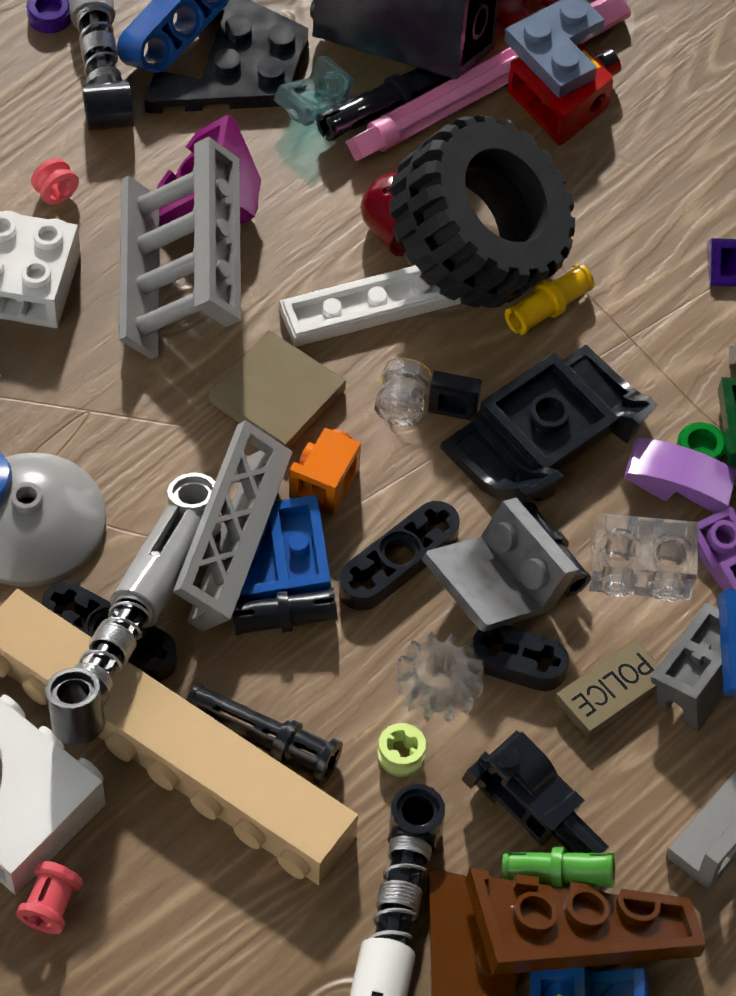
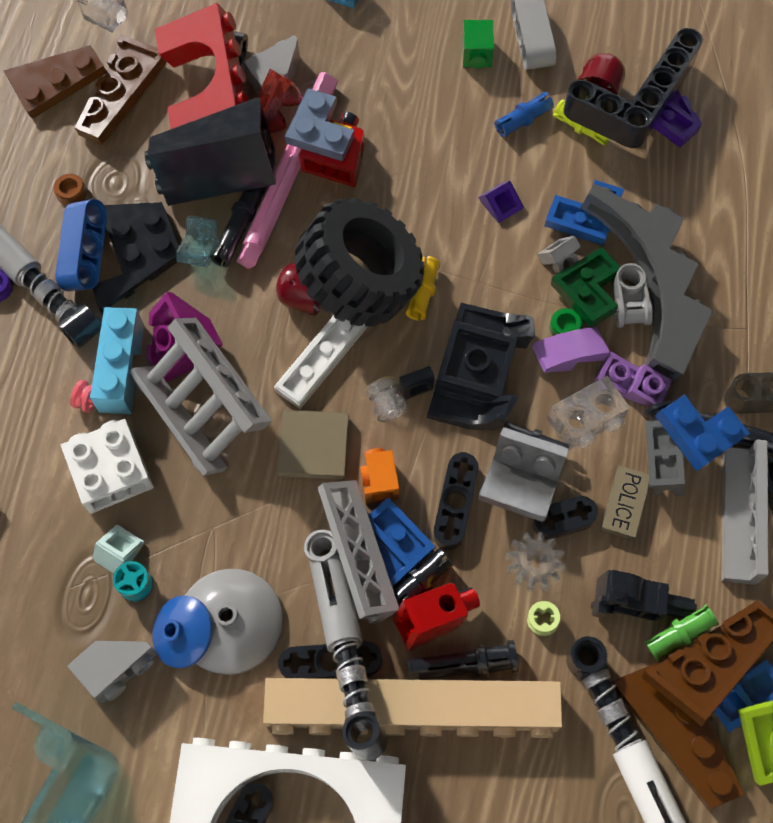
camera: 30 degrees left, 10 degrees up
none -> medium azure arch [90,307,144,415]
none -> red torso [393,583,480,652]

